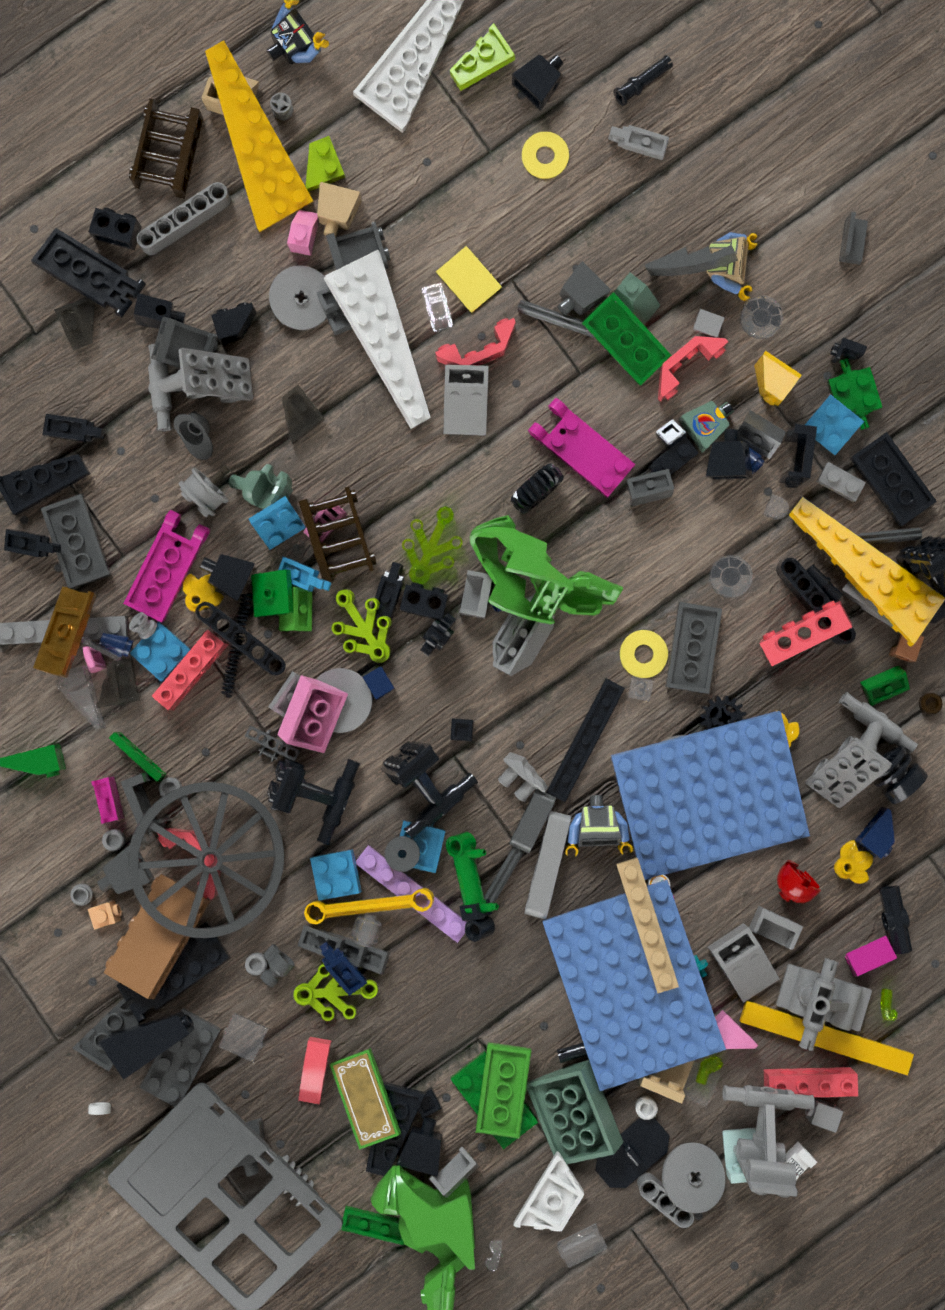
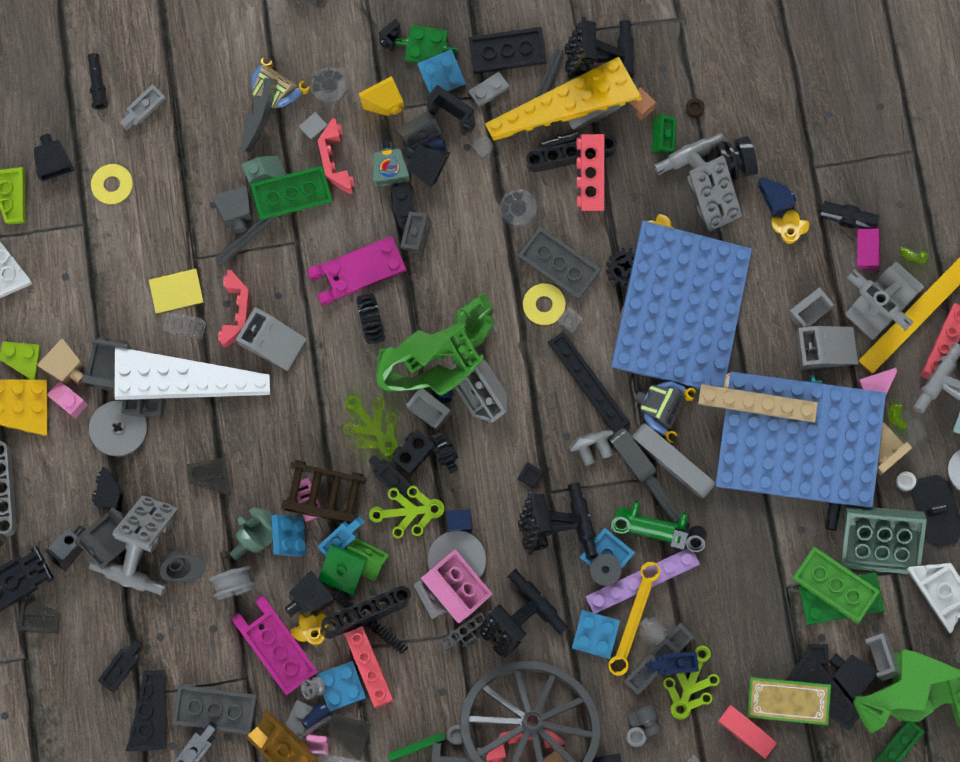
camera: 55 degrees left, 10 degrees down
tile [656,419,686,449] -> none
red cylinder [776,860,821,903] -> none

